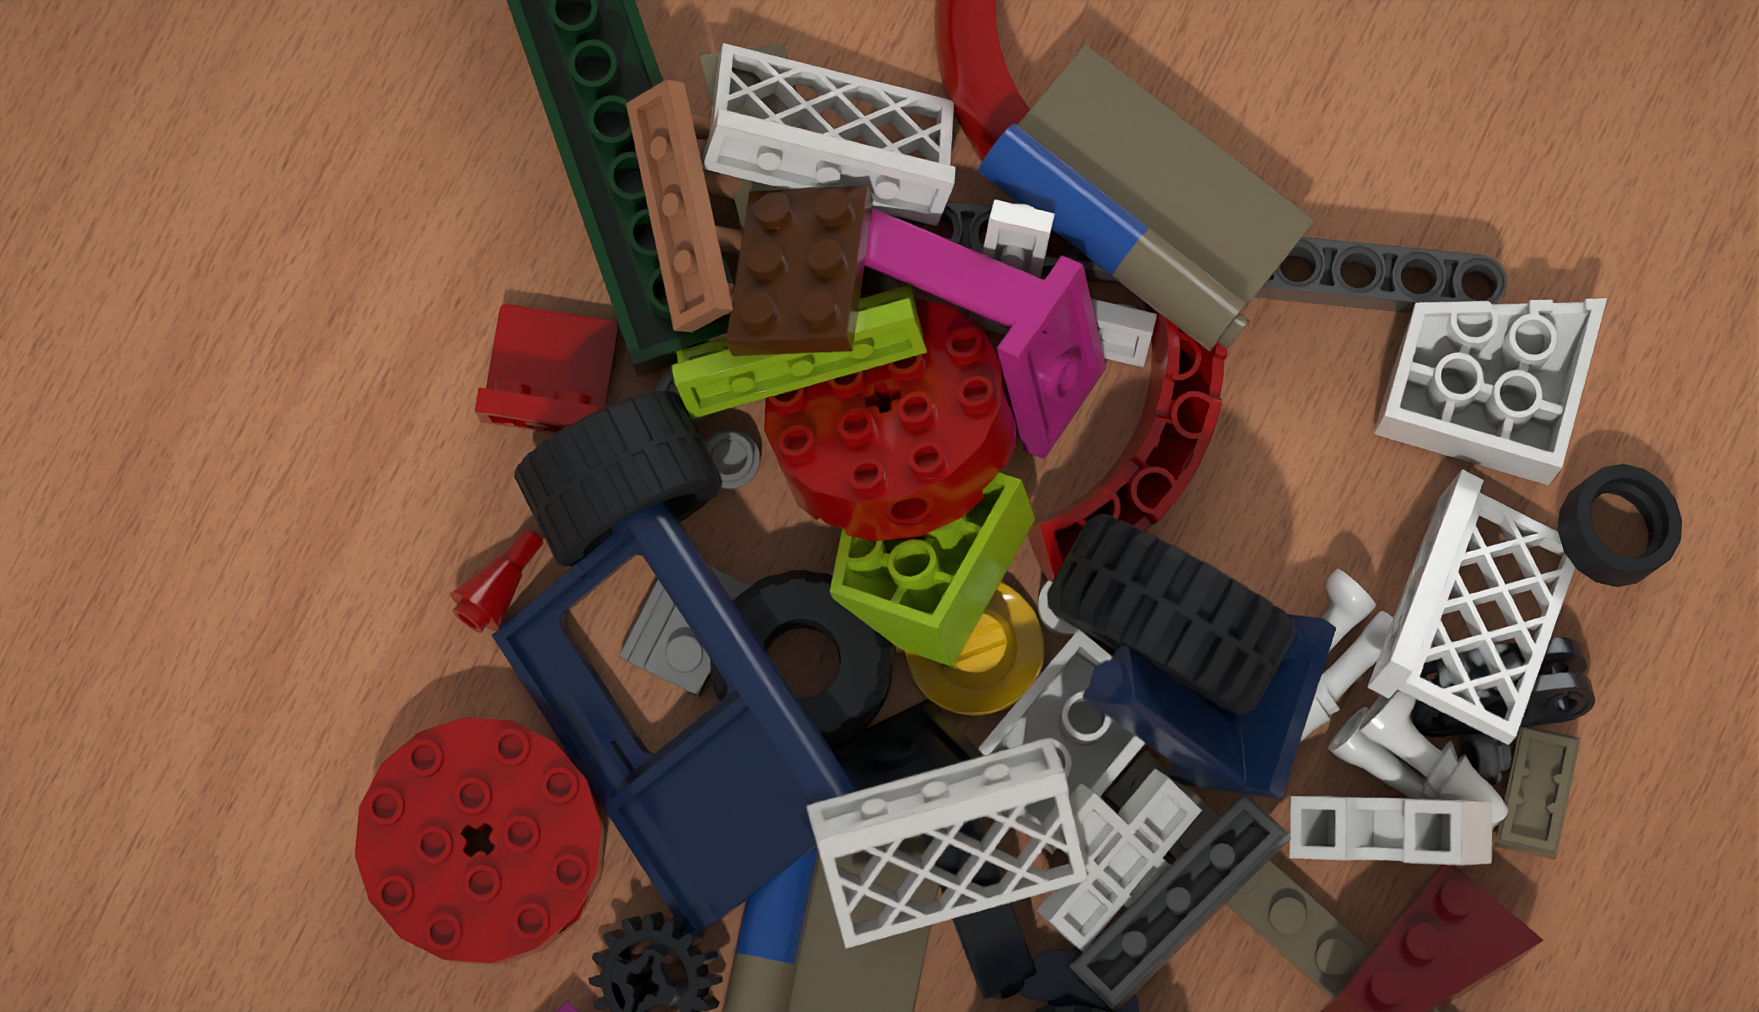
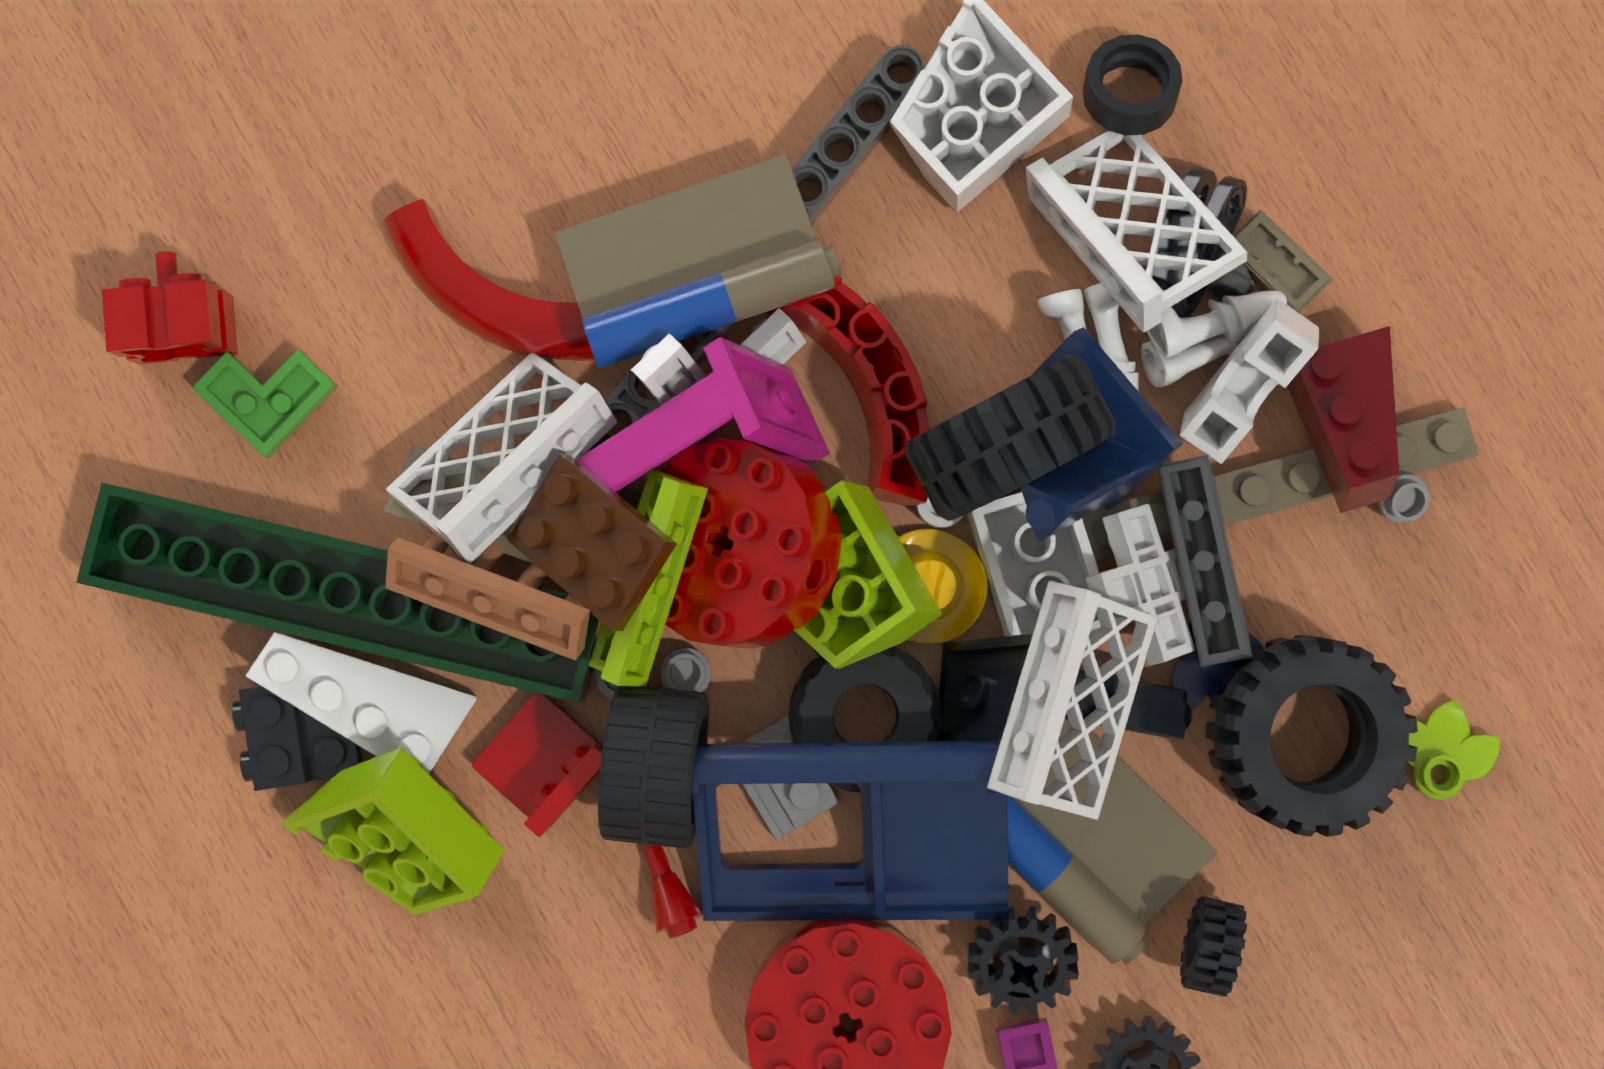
camera: 60 degrees left, 5 degrees up
none -> black plate [232,686,362,791]
none -> white wing [246,632,478,774]
none -> lime wedge [282,748,505,915]

